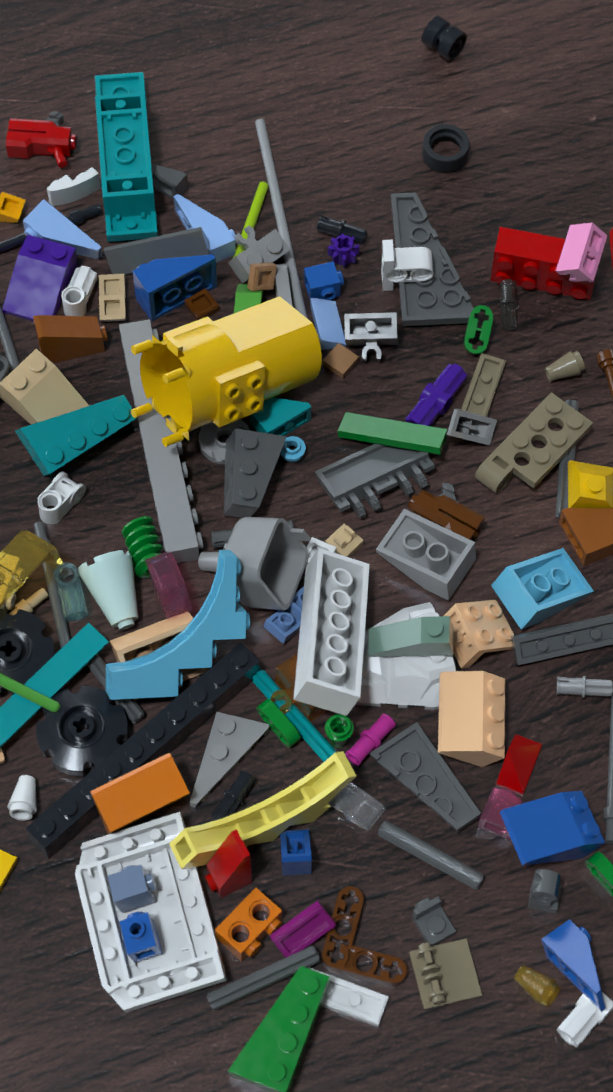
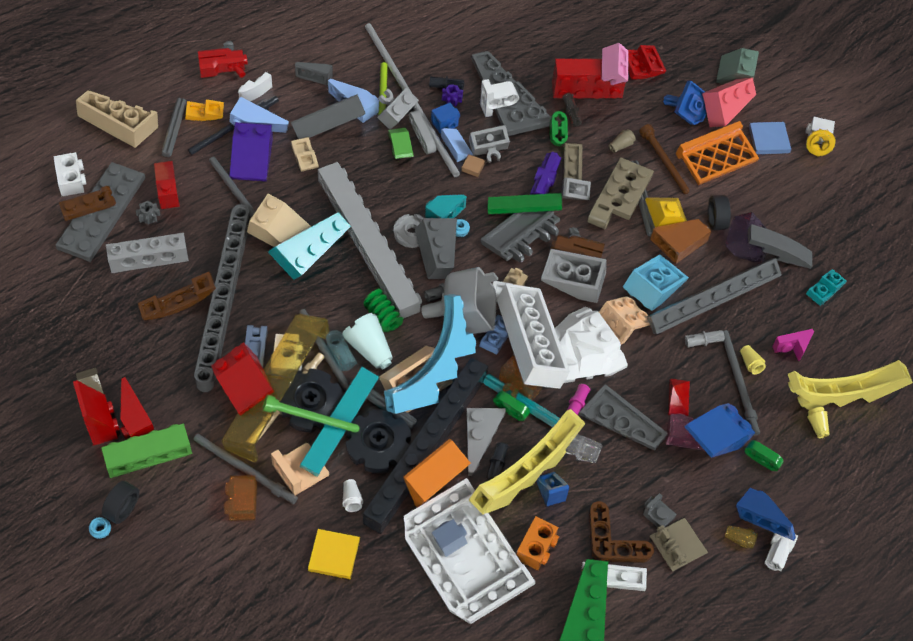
camera: 20 degrees left, 5 degrees down
dark orange slope [33,315,108,364] -> none
white piece [38,472,86,524] -> none
white piece [62,266,97,316] -> none
teal bracket [95,72,158,242] -> none
blue brick [119,911,163,963] -> none
yellow piece [131,296,322,447] -> none
blue slope [132,254,217,321] -> none
clear pink slope [145,550,193,619] -> none
reddish brown tile [184,288,220,321] -> none
red slope [204,829,252,899] -> none
dark grey axle [207,946,320,1010] -> none
medium nougat tile [247,262,277,291] -> none
magenta tile [270,900,337,957] -> none
green cone [325,715,353,748] -> none
sand green slope [368,616,454,657] -> none
dark grey axle [378,821,484,889] -> none
black tyre [422,124,470,173] -> none
light nougat slope [438,671,505,767] -> none
dark grey leg [527,869,562,914] -> none

